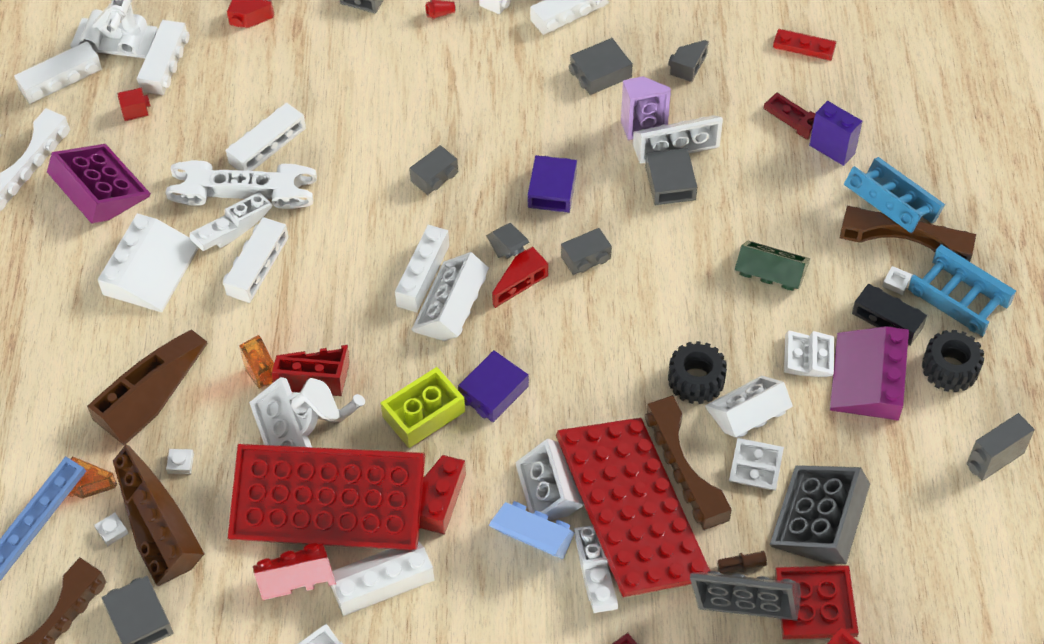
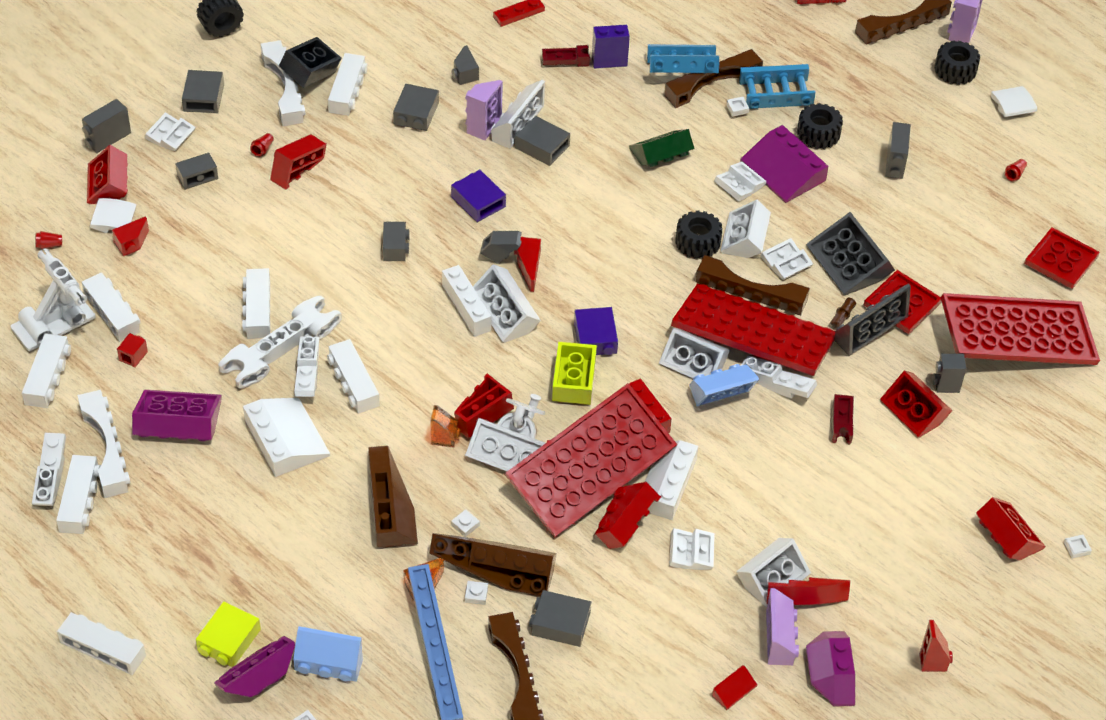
camera: 50 degrees left, 5 degrees down
dark grey brick [561,228,612,275] -> none
black brick [852,283,927,346] -> none
none -> red wedge [270,134,327,190]

